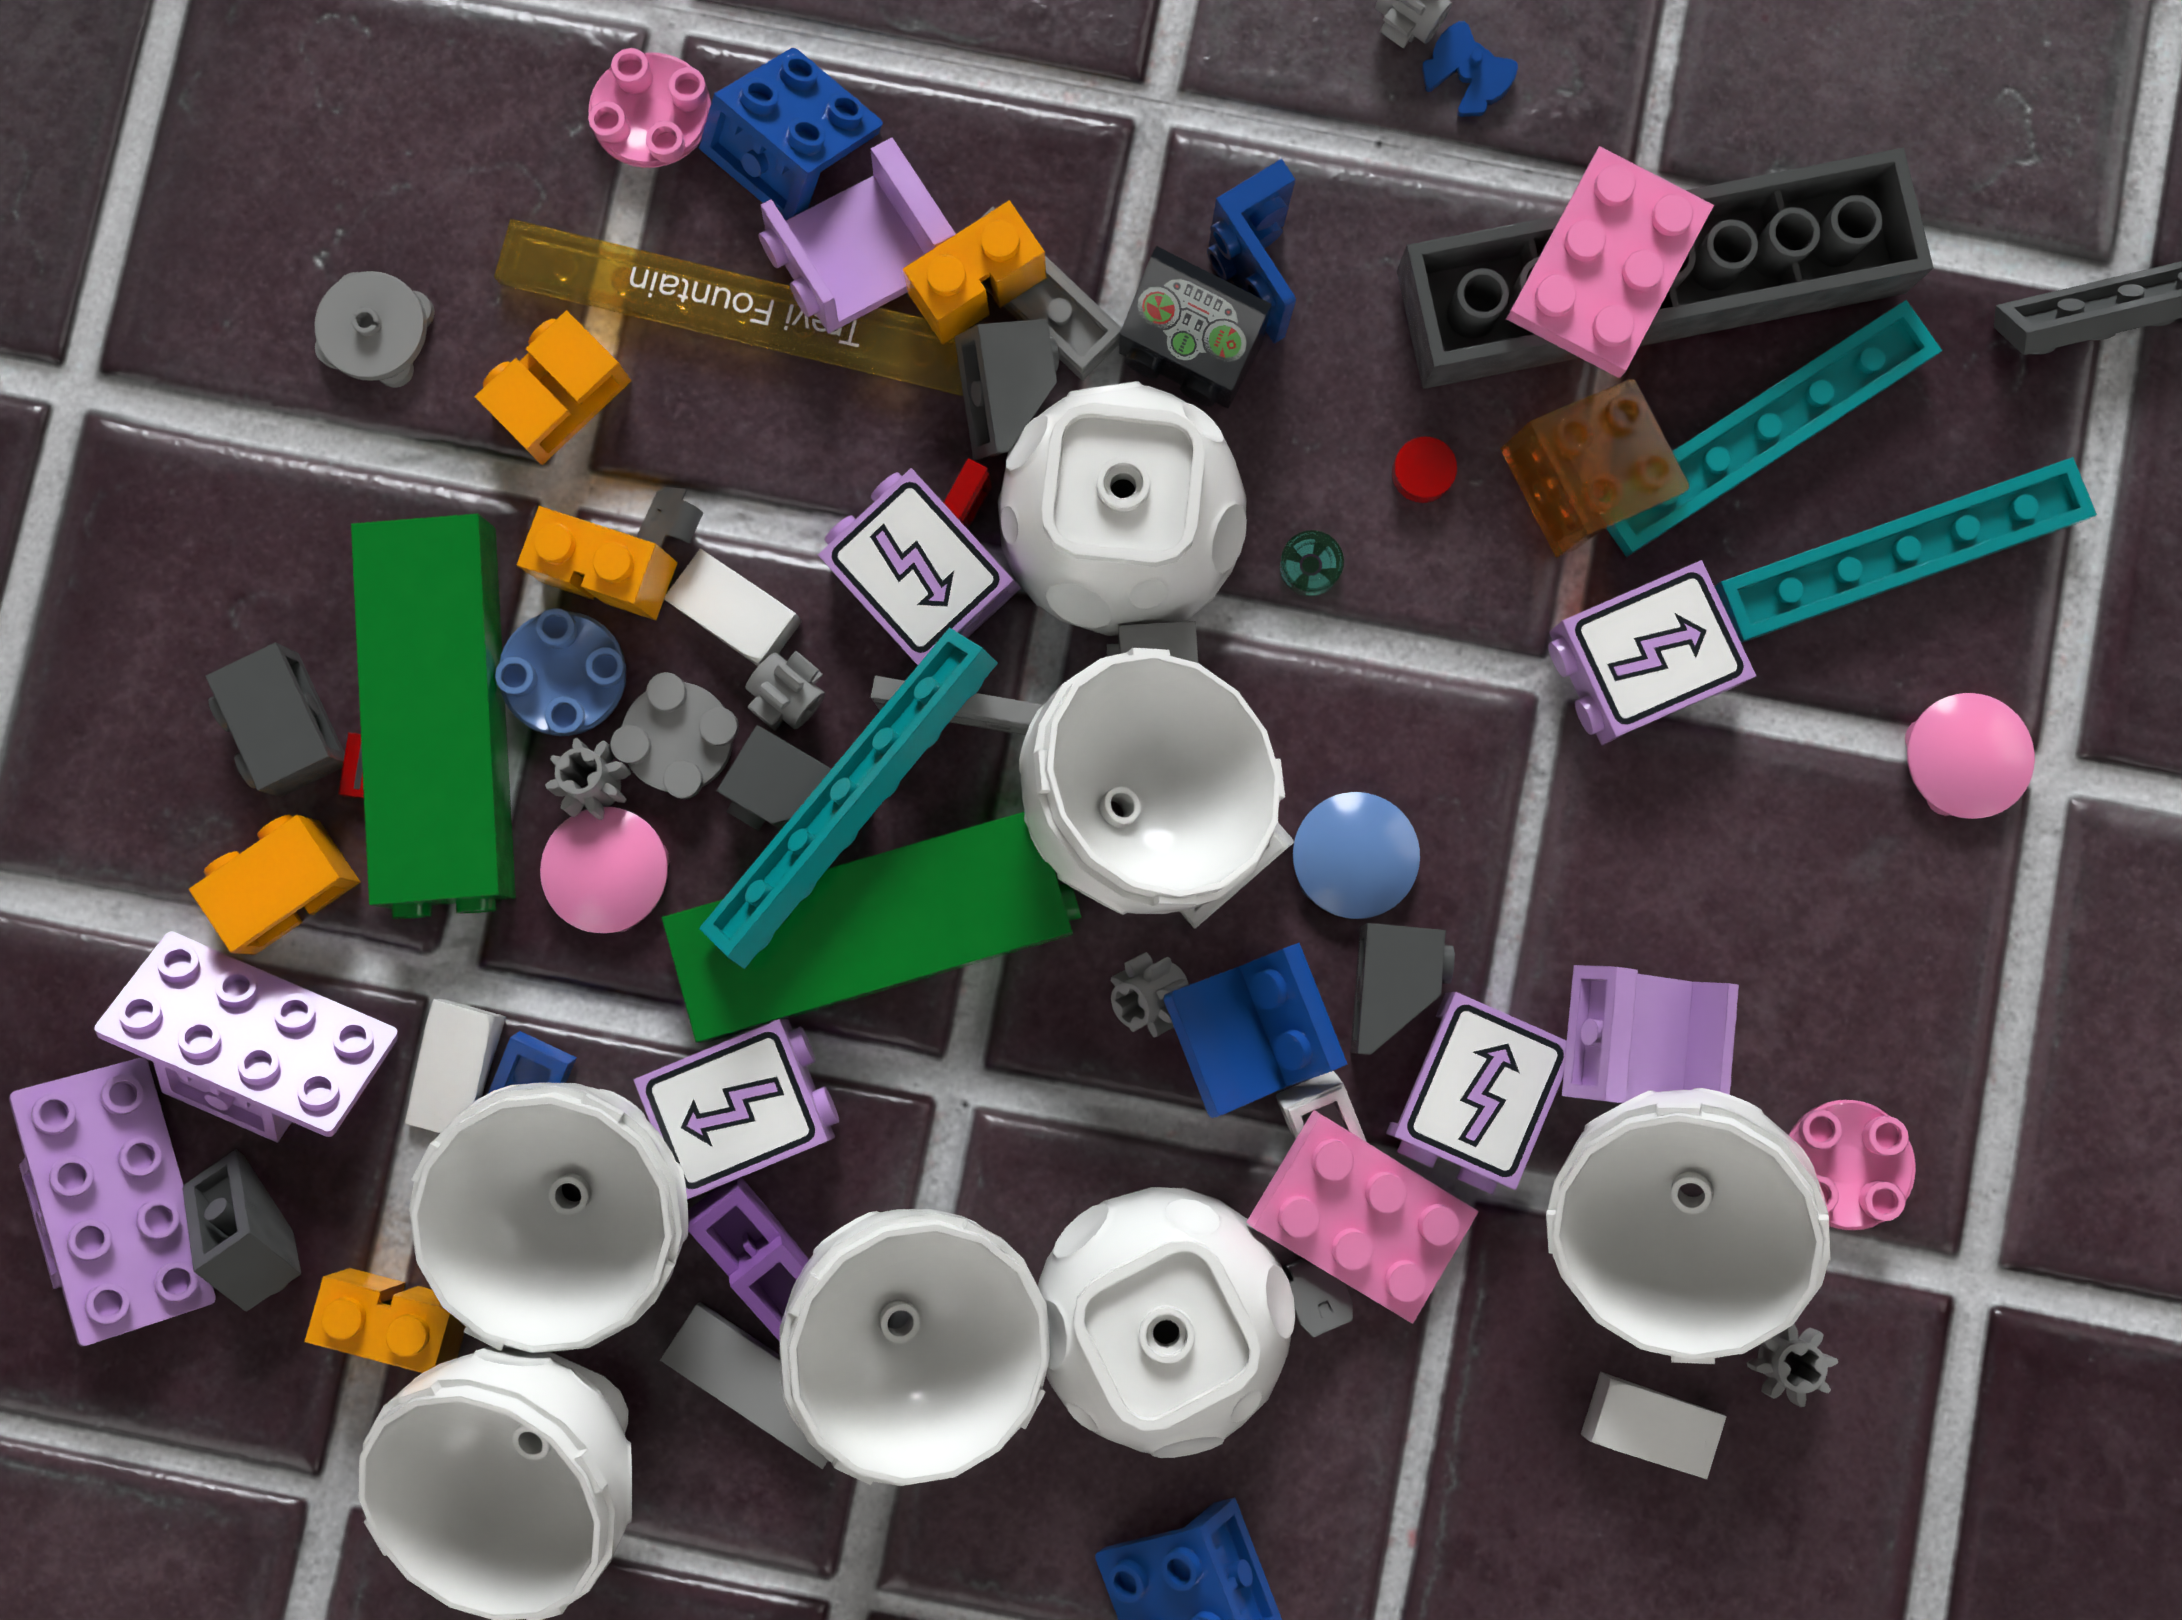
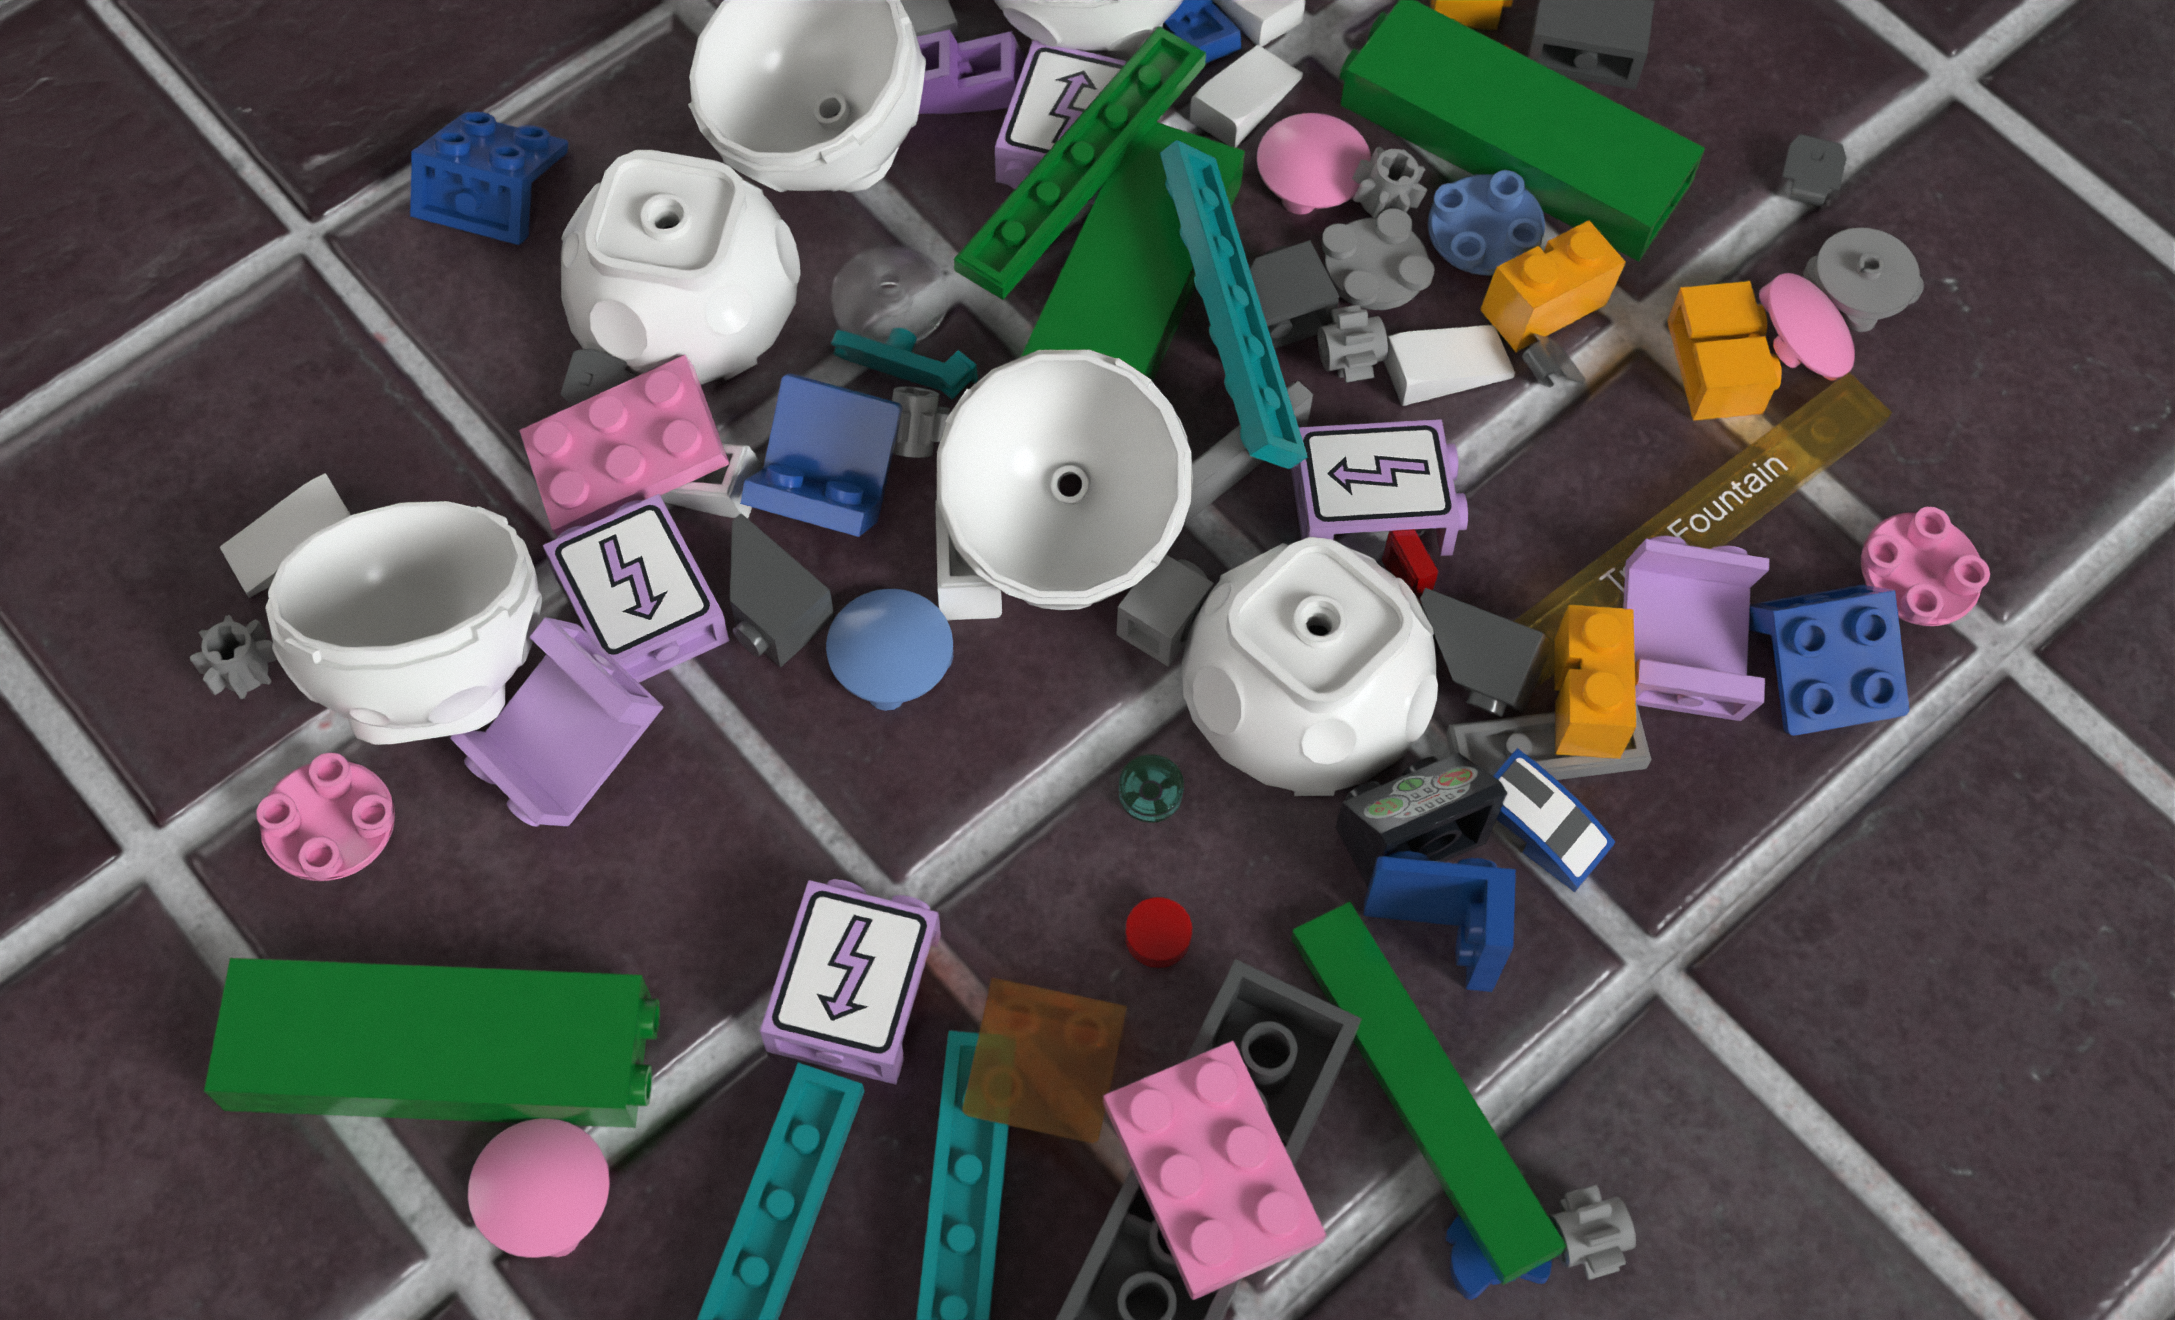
camera: 125 degrees right, 20 degrees down
none -> green brick [204,958,660,1128]
none -> clear dish [831,246,949,344]
none -> teal piece [831,327,978,399]
none -> green tile [954,26,1206,300]
none -> white slope [1190,45,1303,148]
none -> green tile [1291,902,1566,1285]
none -> slope [1493,748,1615,892]
none -> bright pink dish [1759,273,1855,381]
none -> dark grey piece [1782,134,1847,207]

